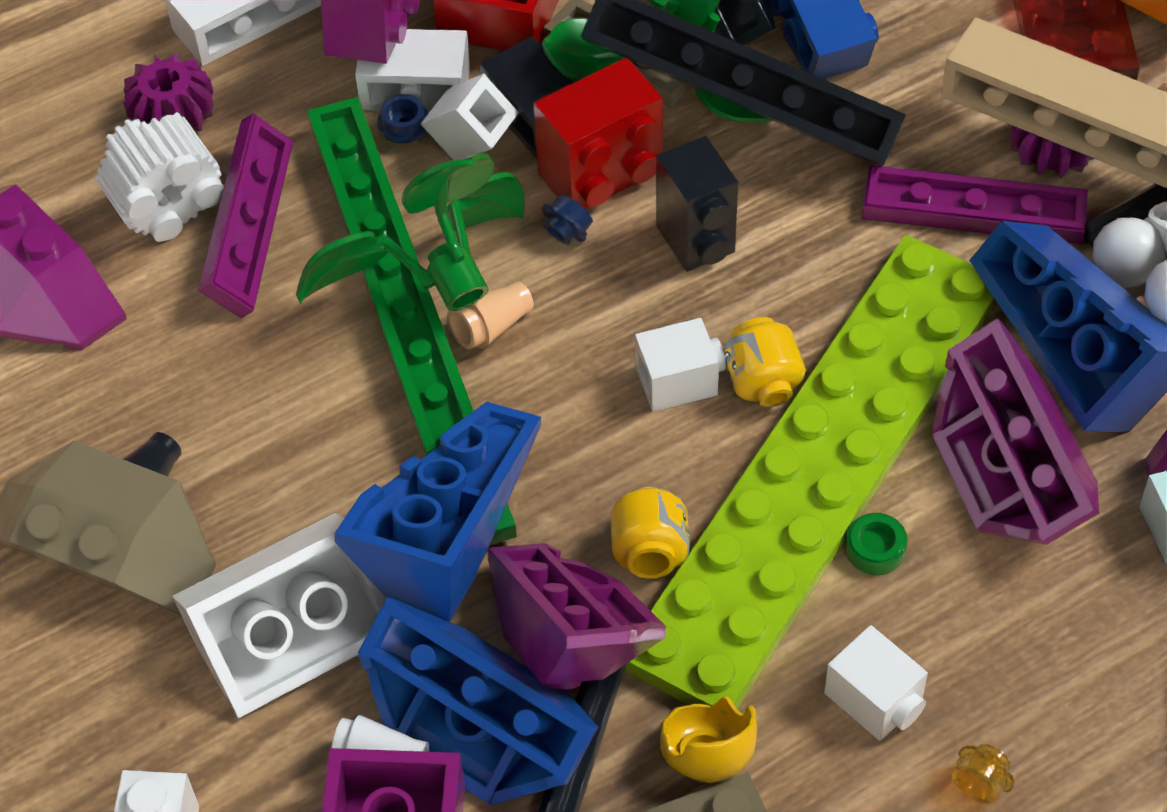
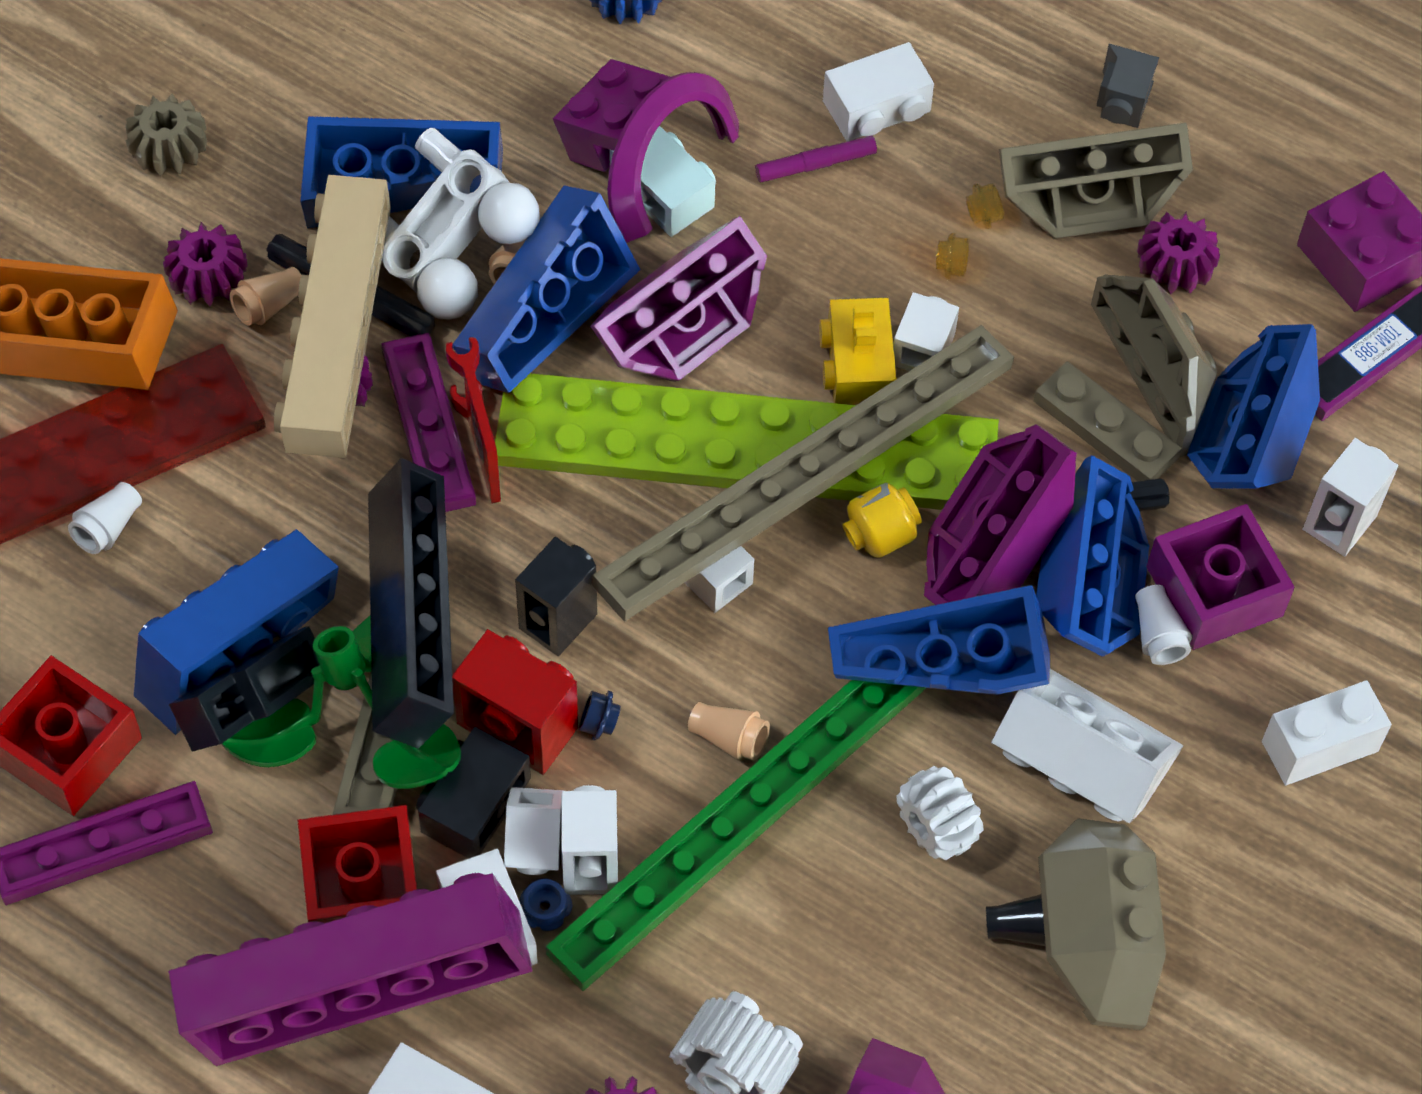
camera: 120 degrees left, 5 degrees up
magenta tile [198,113,294,318] -> none
green plant [296,153,525,311] -> none
yellow hair [660,696,757,783] -> none
yellow head [723,317,806,407] -> none
green tile [846,513,908,575] -> none
none -> red flag [446,337,501,504]
none -> white brick [562,785,618,895]
none -> dark tan plate [592,325,1014,622]
none -> yellow brick [819,298,896,405]
none -> white gear [896,766,984,860]

